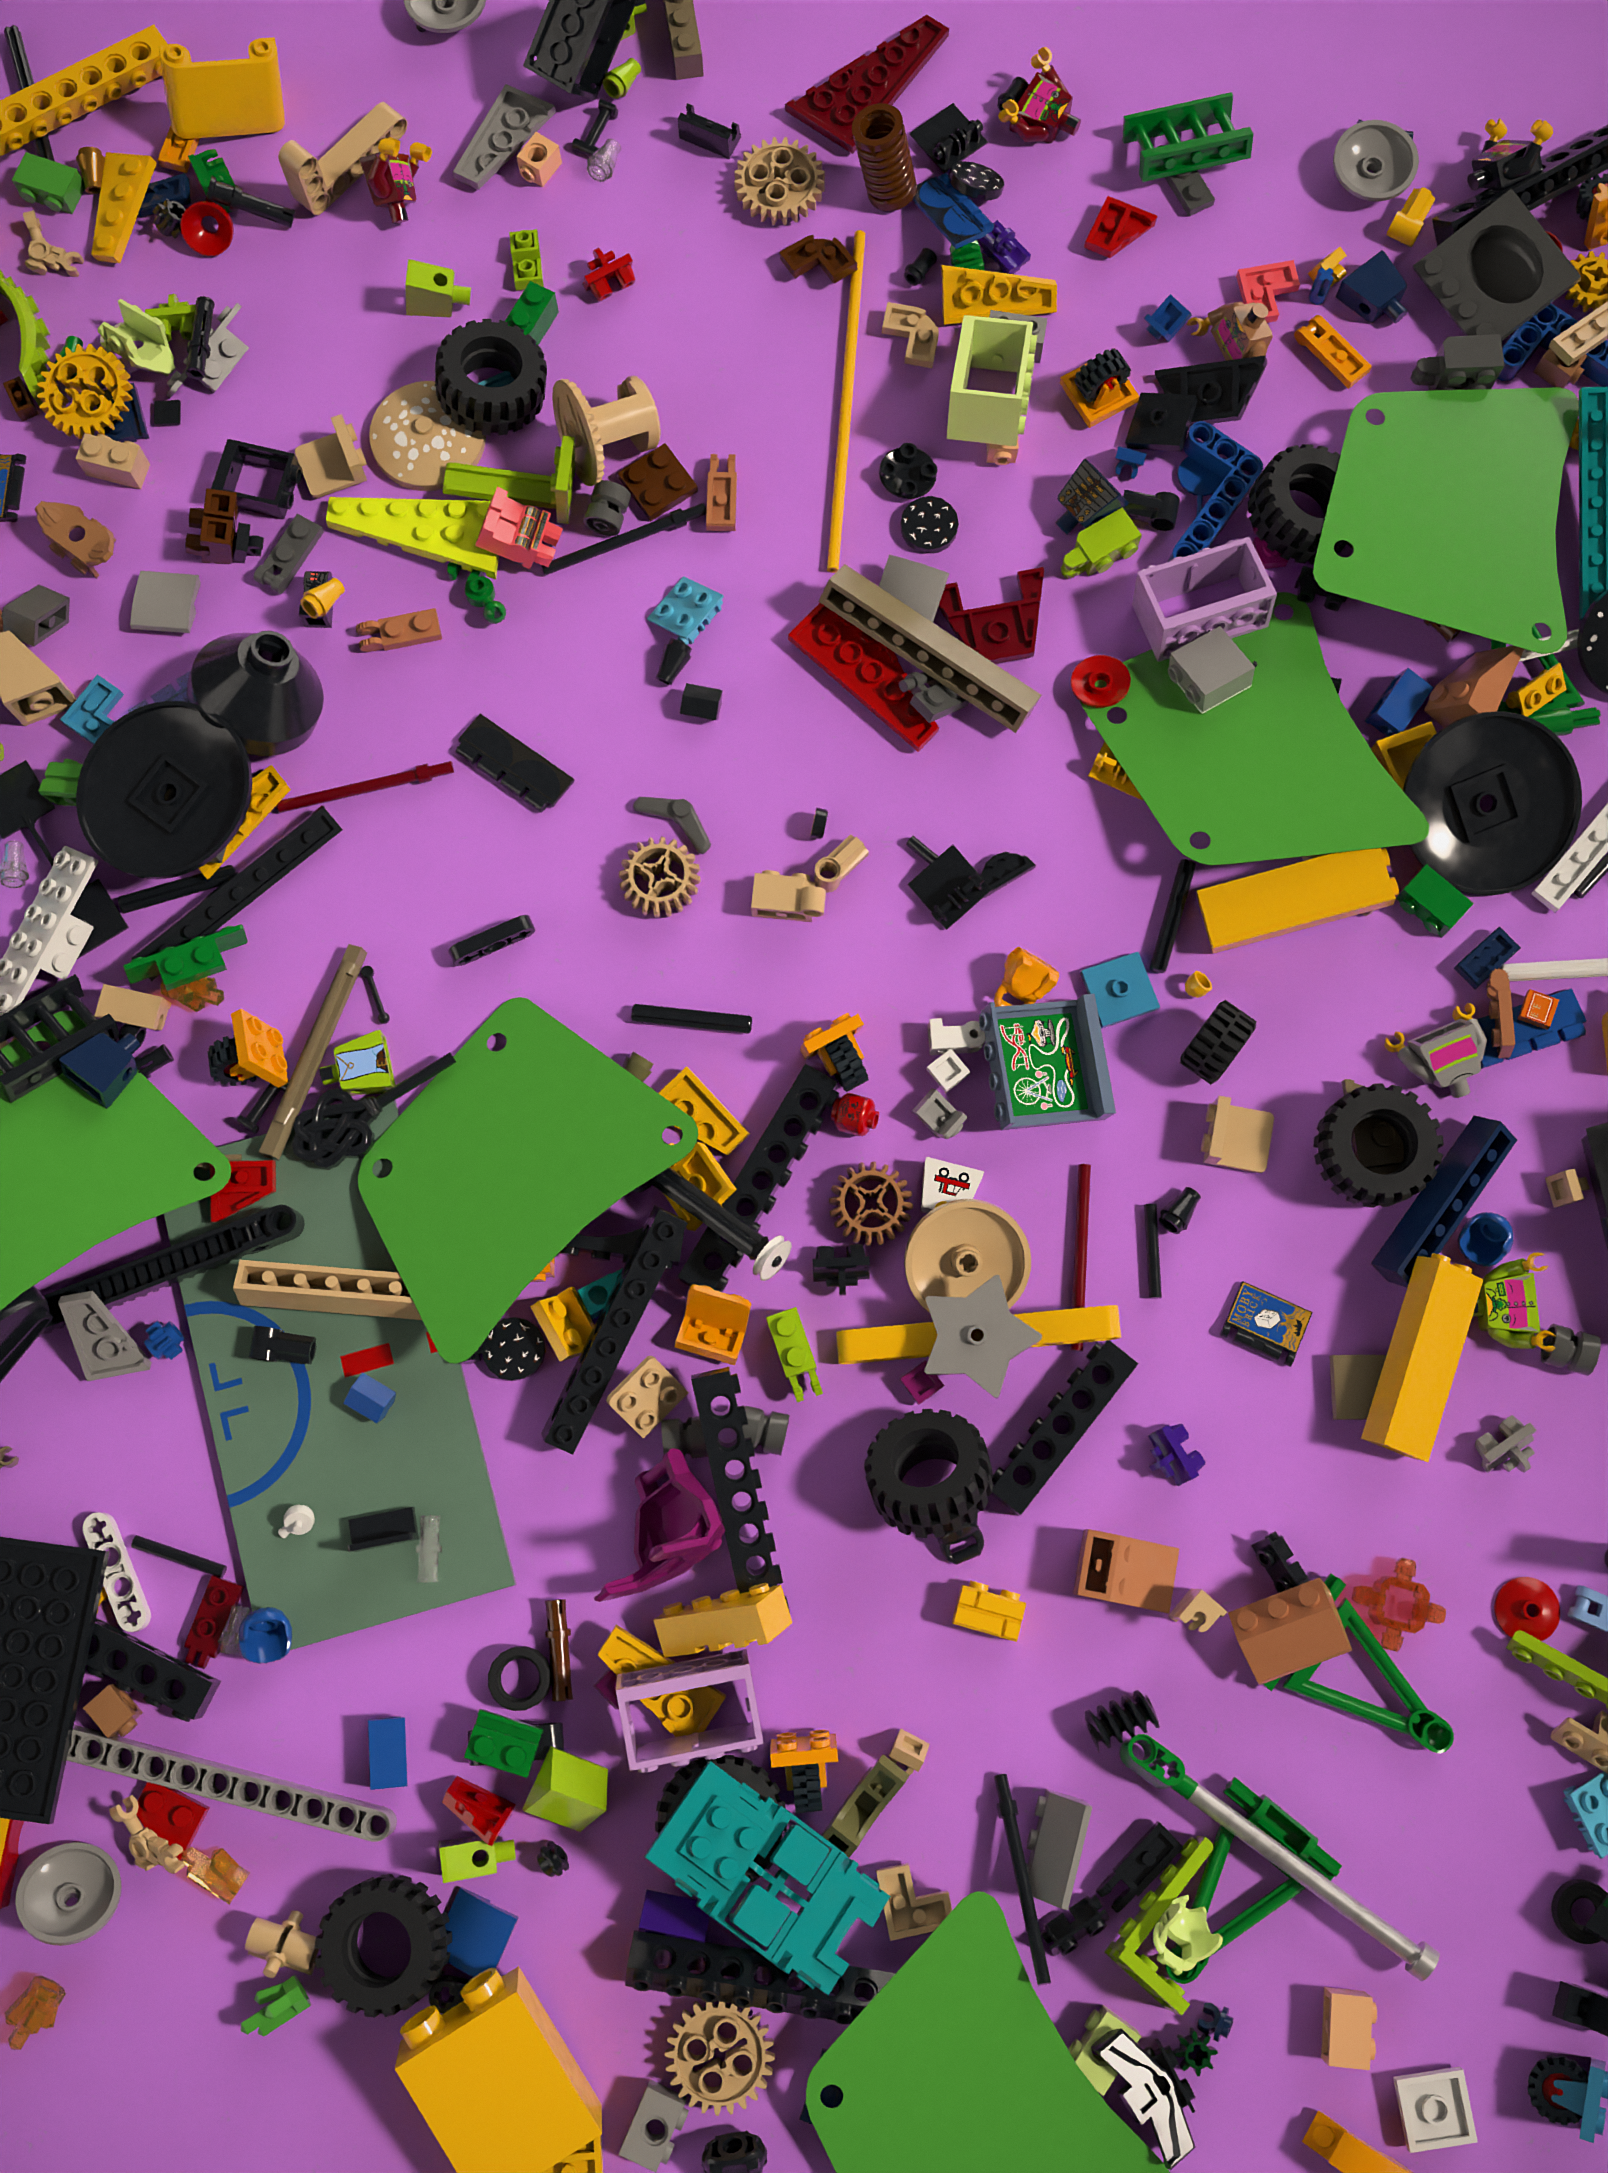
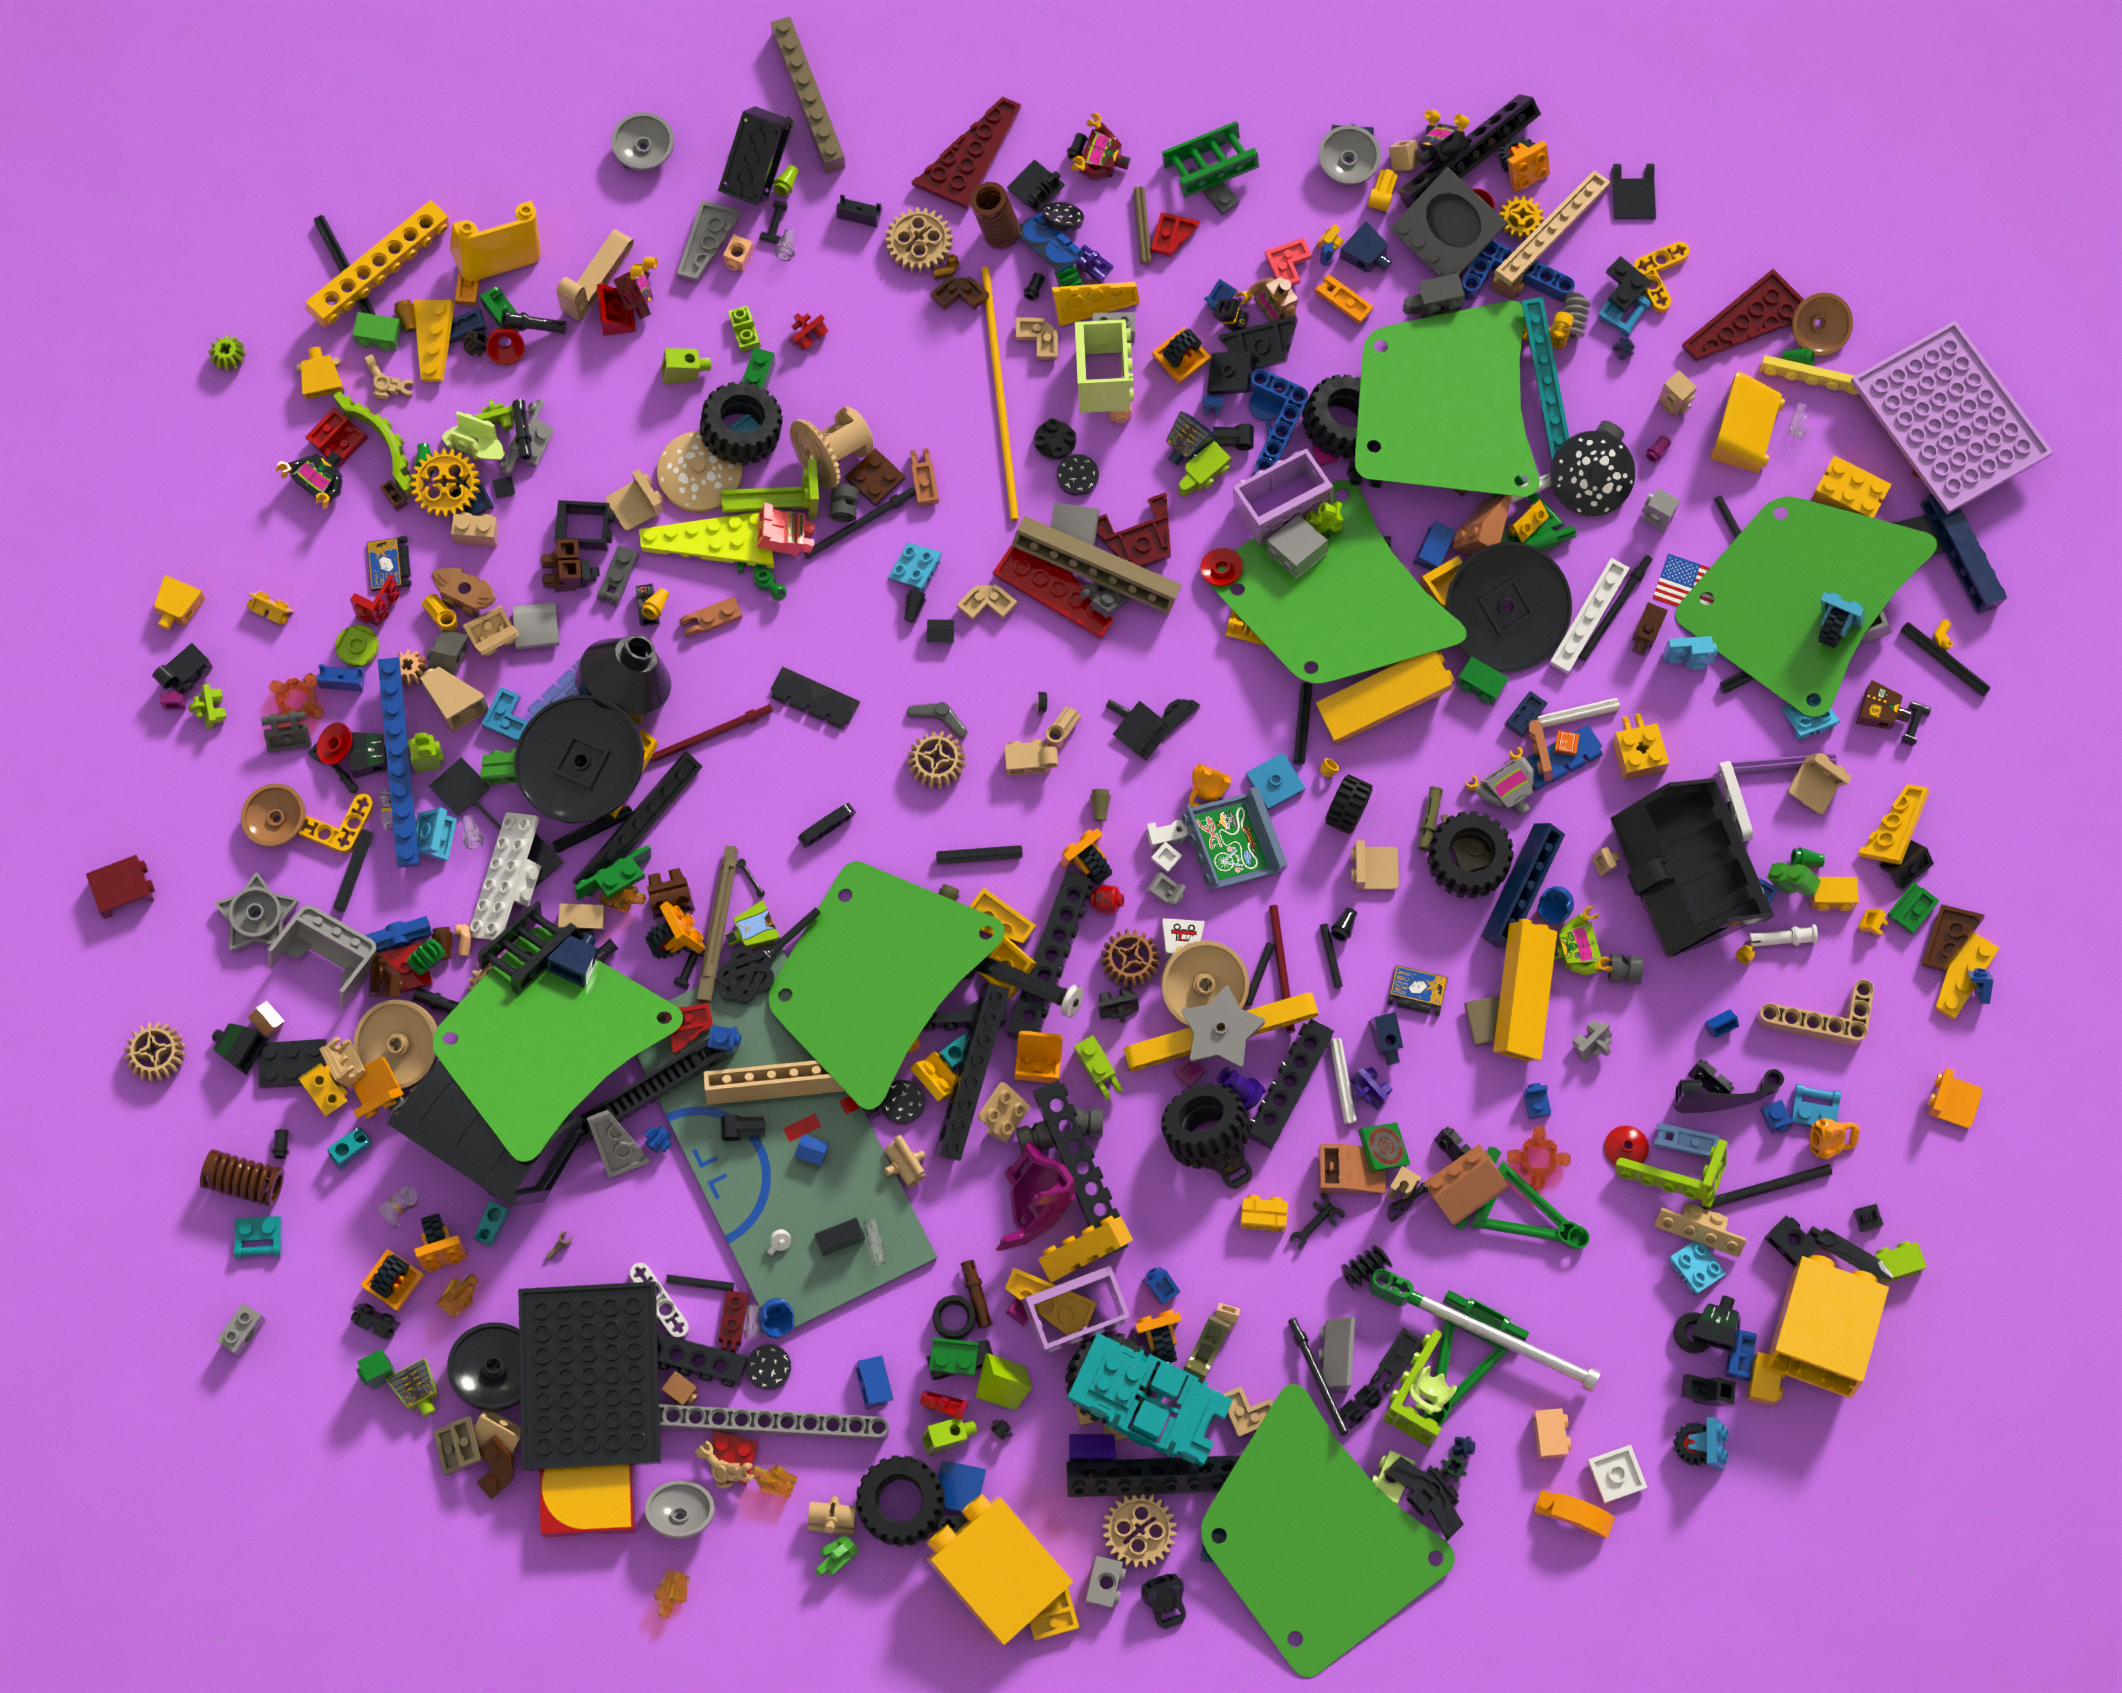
camera: 15 degrees left, 5 degrees down
none -> yellow piece [421,594,458,633]
none -> tan bracket [462,605,520,656]
none -> red slope [597,283,636,336]
none -> reddish brown hips [647,868,695,919]
none -> blue bracket [708,1025,742,1053]
none -> black tile [746,1344,791,1390]
none -> tan pin [884,1135,926,1188]
none -> pearl gold arm [933,254,959,279]
none -> tan plate [957,584,1017,621]
none -> olive cone [1089,789,1111,821]
none -> dark tan axle [1133,186,1151,264]
none -> blue bracket [1142,1267,1181,1305]
none -> black leg [1214,298,1249,331]
none -> dark purple piece [1217,1067,1266,1111]
none -> black bar [1245,942,1274,1005]
none -> black bar [1289,1193,1345,1250]
none -> lime hips [1305,501,1343,534]
none -> white axle [1330,1038,1356,1125]
none -> tile [1358,1122,1410,1172]
none -> dark blue torso [1369,1012,1403,1066]
none -> black piece [1387,1183,1428,1222]
none -> tan panel [1388,140,1420,171]
none -> olive pin [1417,786,1443,852]
none -> blue bracket [1523,1083,1551,1119]

